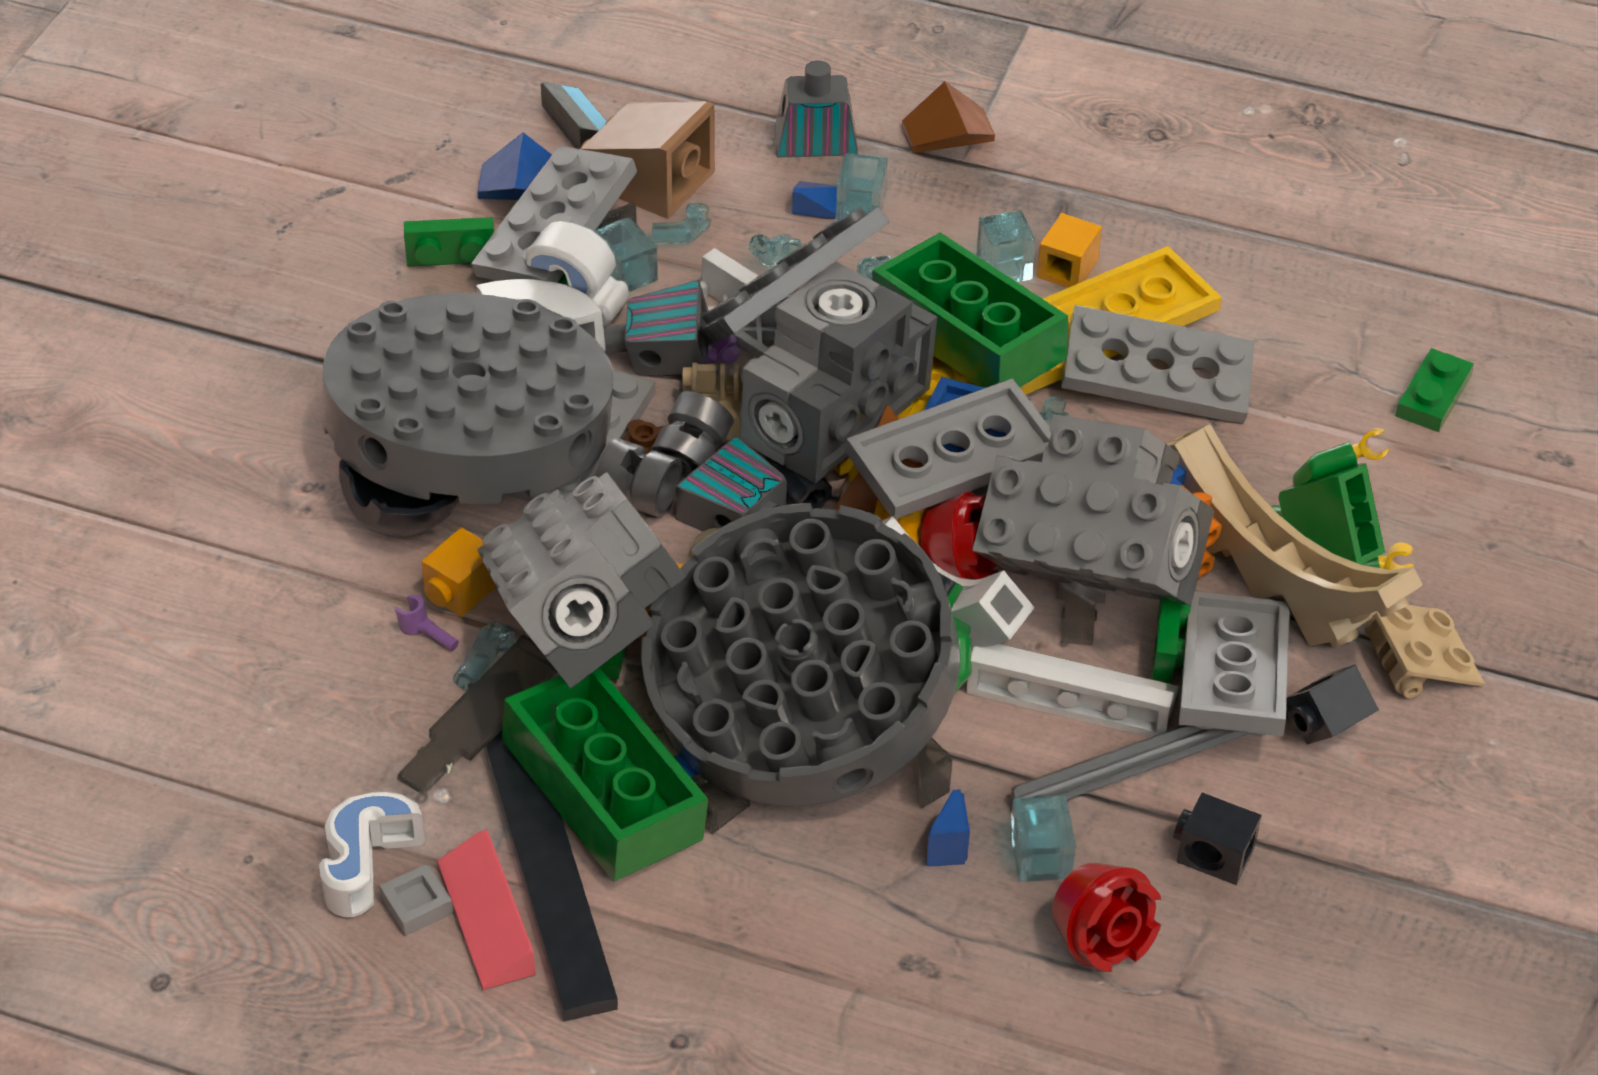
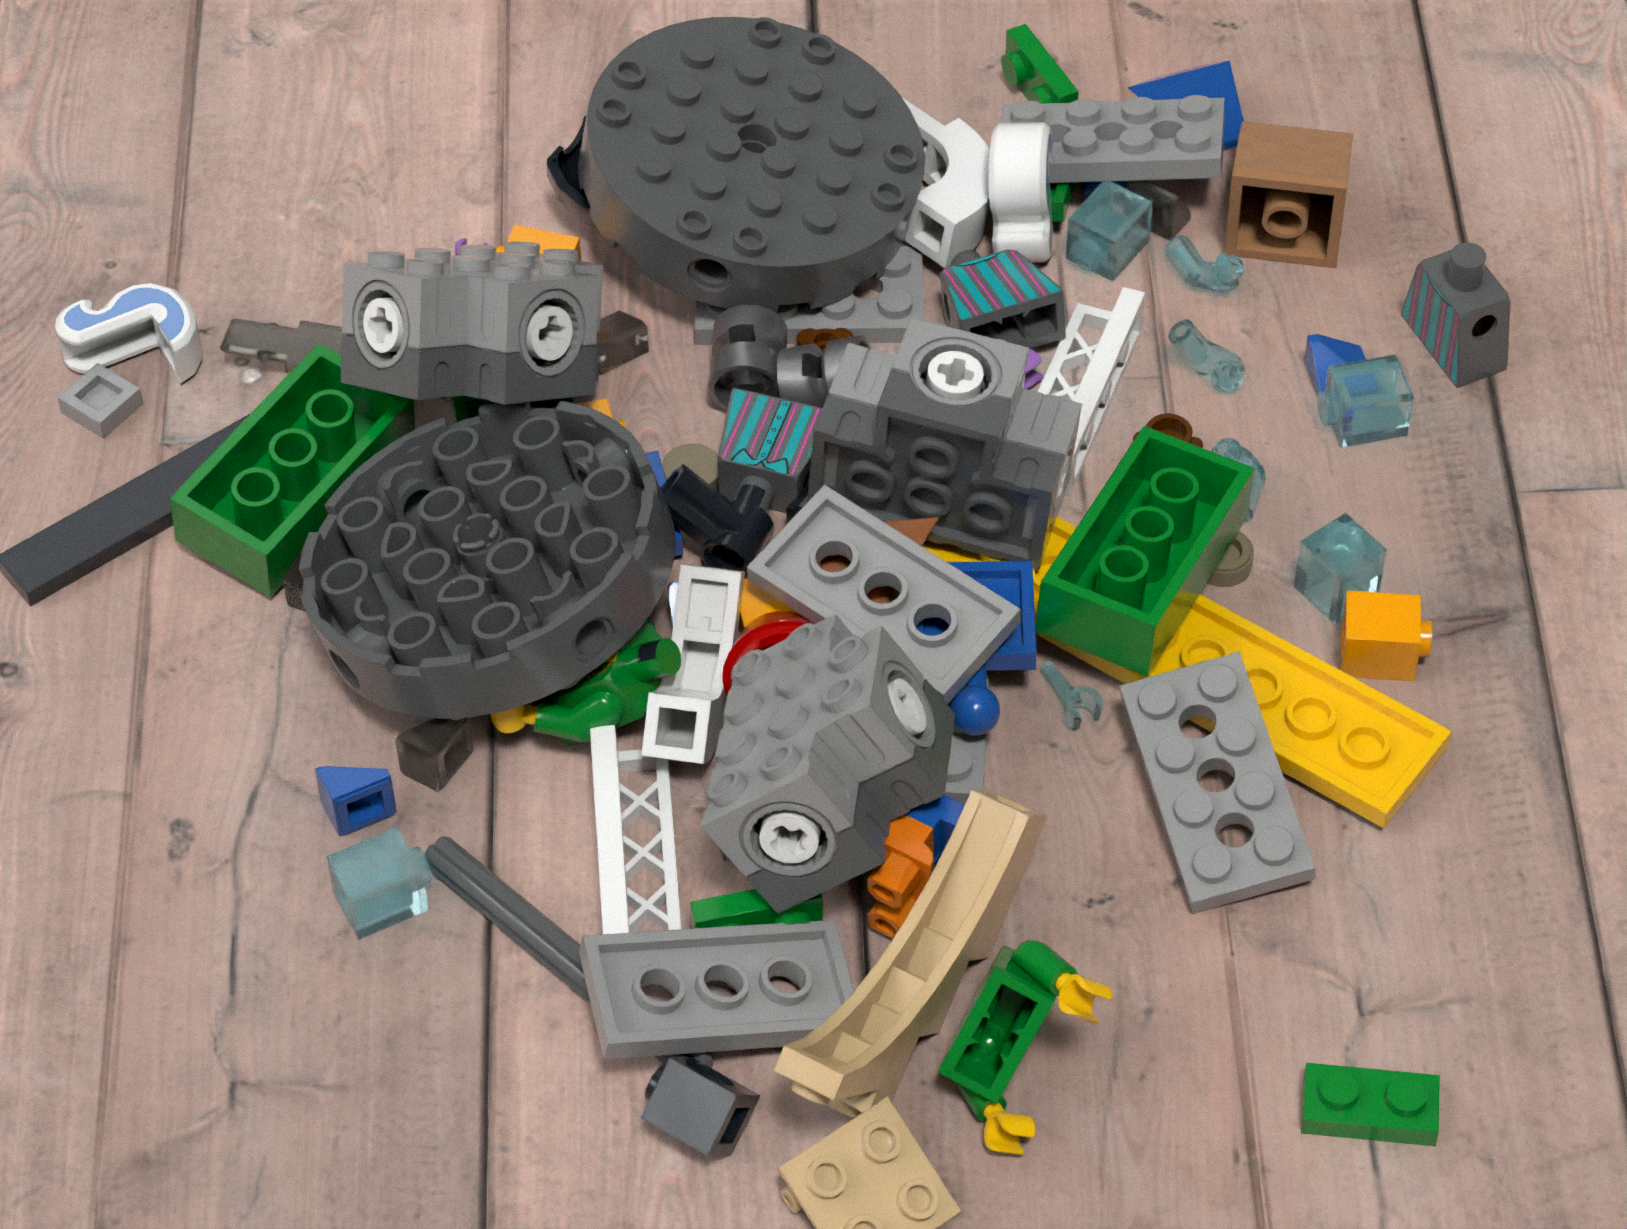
camera: 70 degrees right, 5 degrees up
coral slope [437,829,536,990] -> none
pearl dark grey slope [541,82,607,149] -> none
plate [699,206,889,346] -> none
dark orange slope [902,81,995,153] -> none
red cone [1052,863,1161,972] -> none
black brick [1173,792,1262,886] -> none

